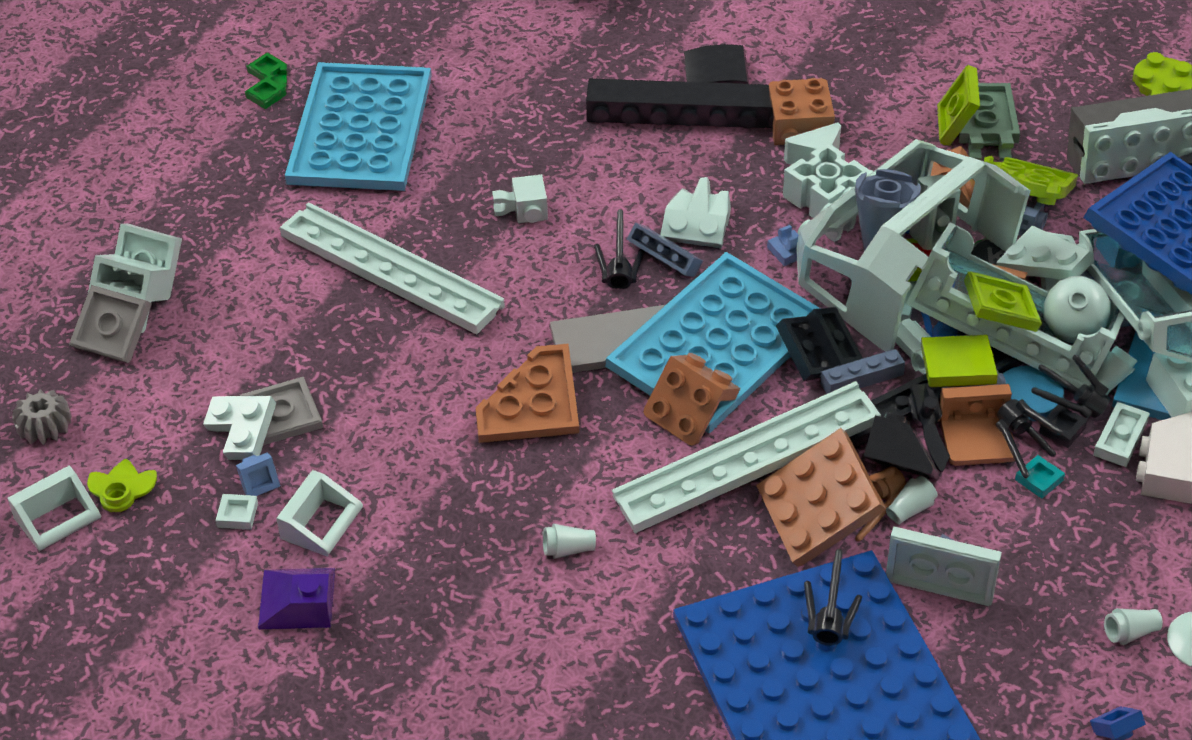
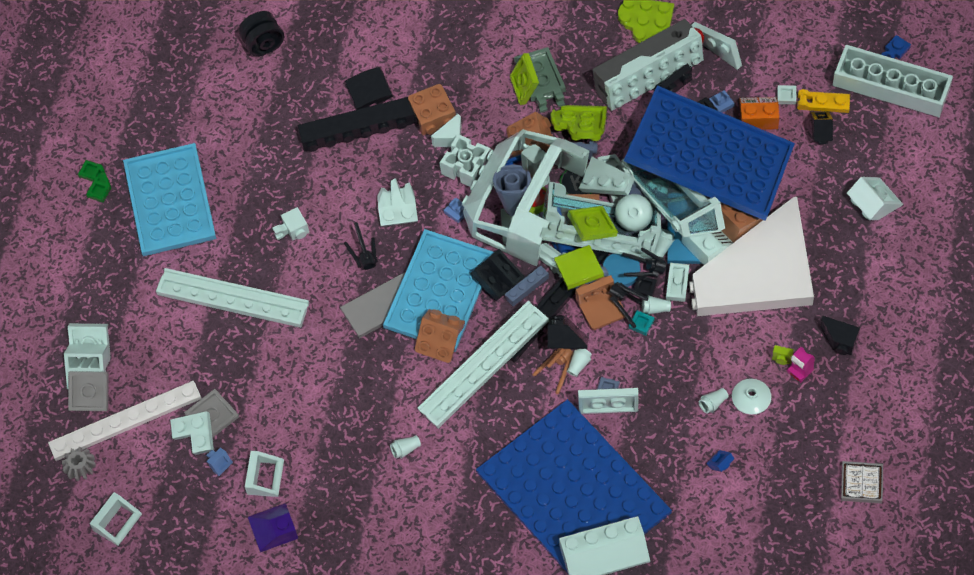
camera: 15 degrees left, 15 degrees up
lime plate [87,459,157,512] -> none
light aqua tile [216,494,258,530] -> none
nougat plate [475,344,579,443] -> none
sand blue piece [626,223,703,277] -> none
nougat plate [756,428,886,567] -> none
black plant [804,549,862,646] -> none
black piece [908,383,950,473] -> none
none -> white plate [48,381,202,461]
none -> light aqua cone [642,296,671,315]

